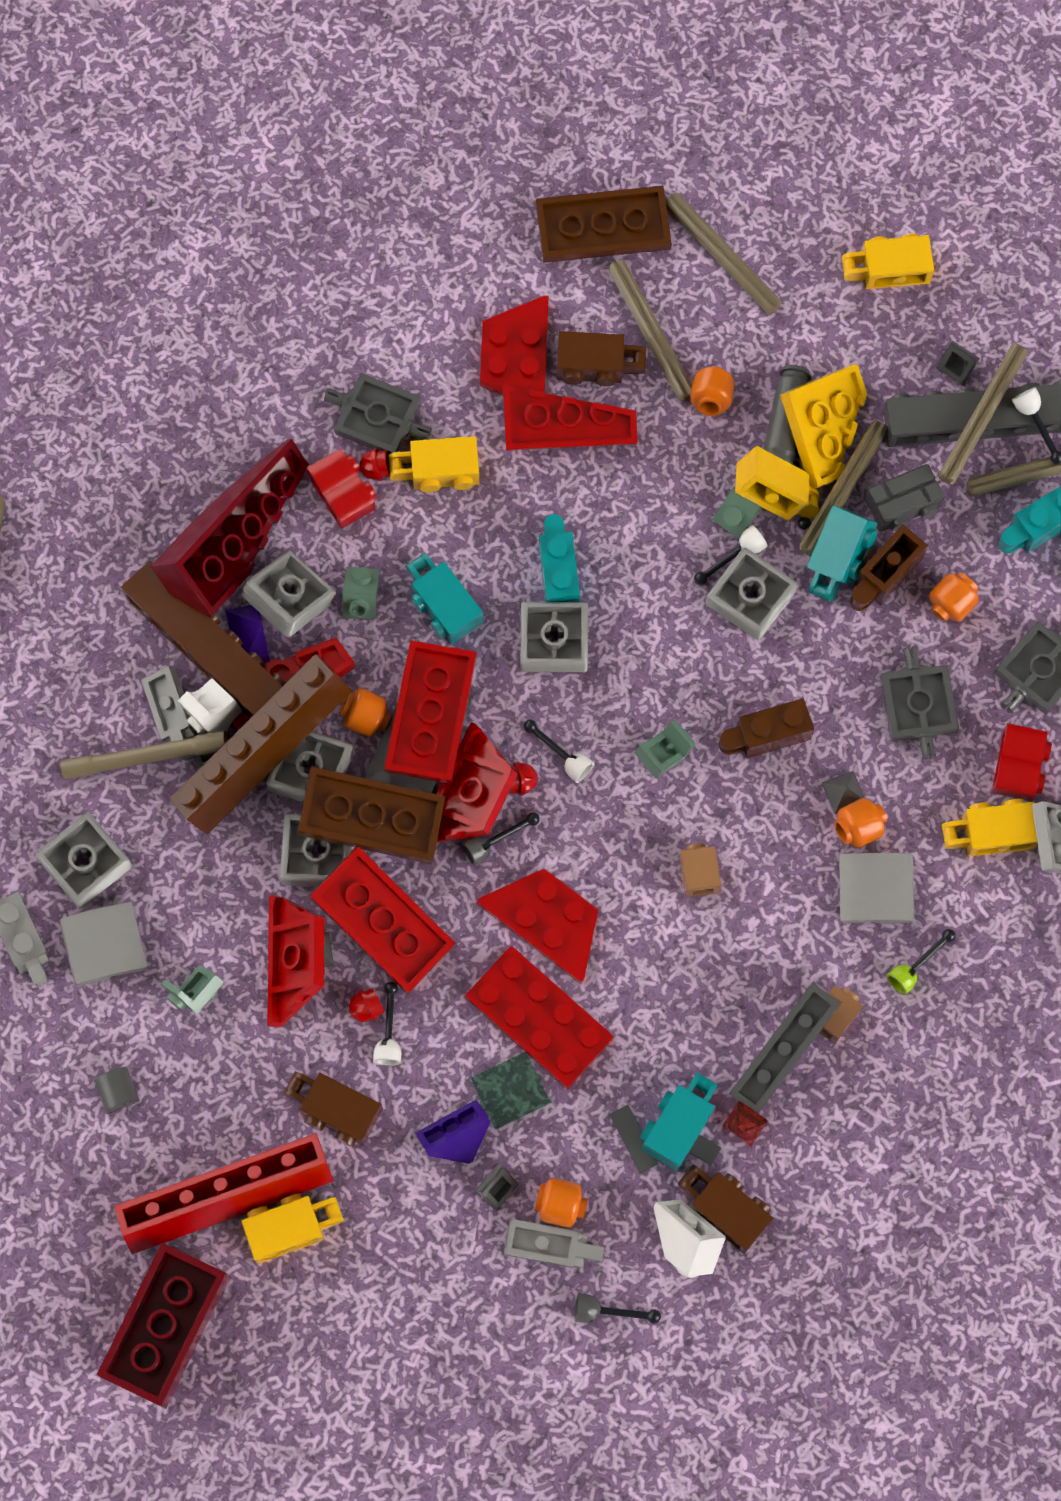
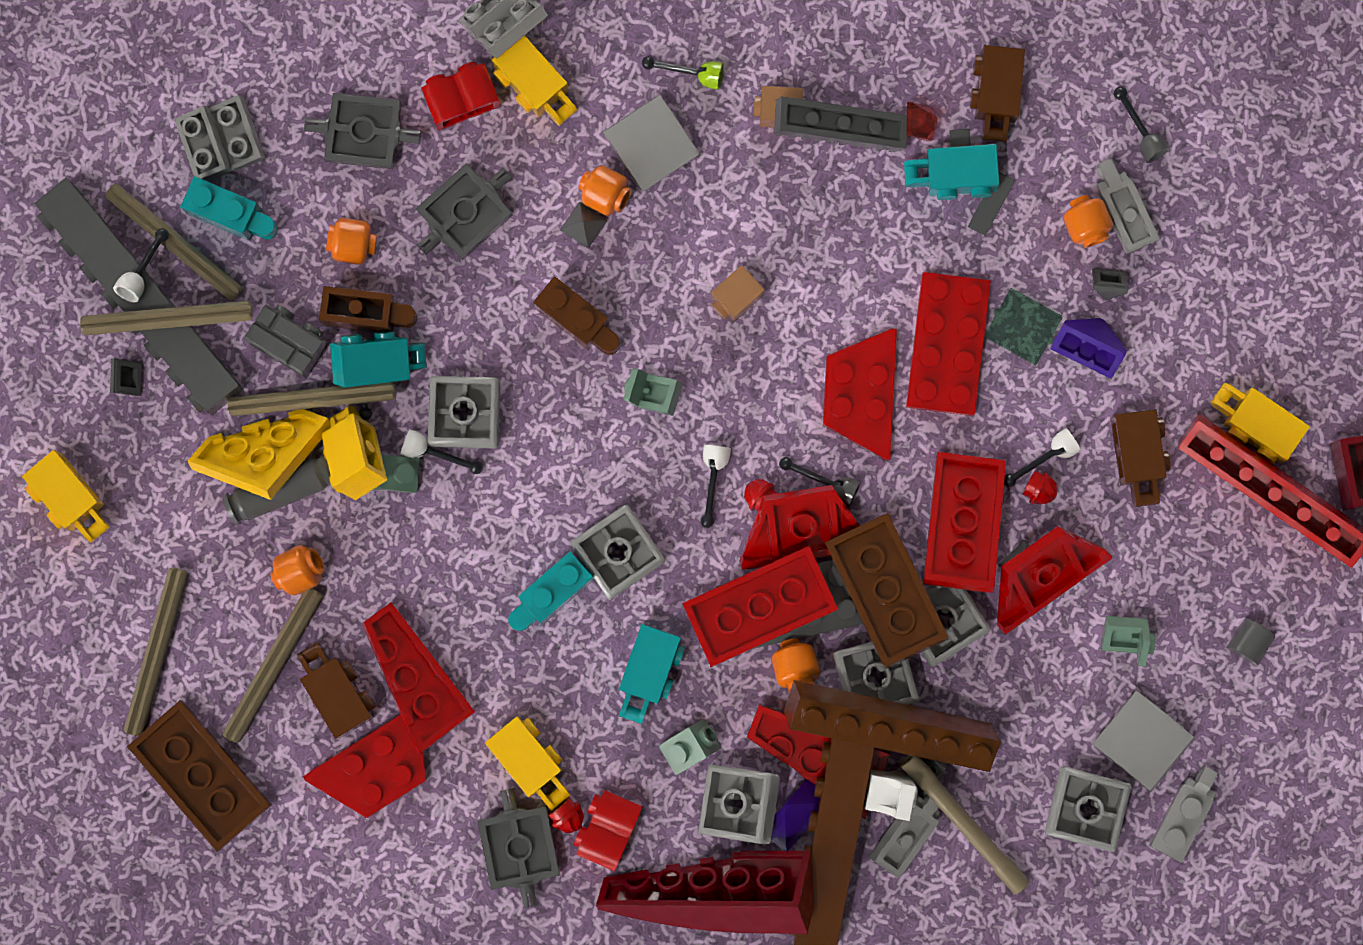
camera: 120 degrees left, 10 degrees up
white slope [654,1199,726,1278] -> none

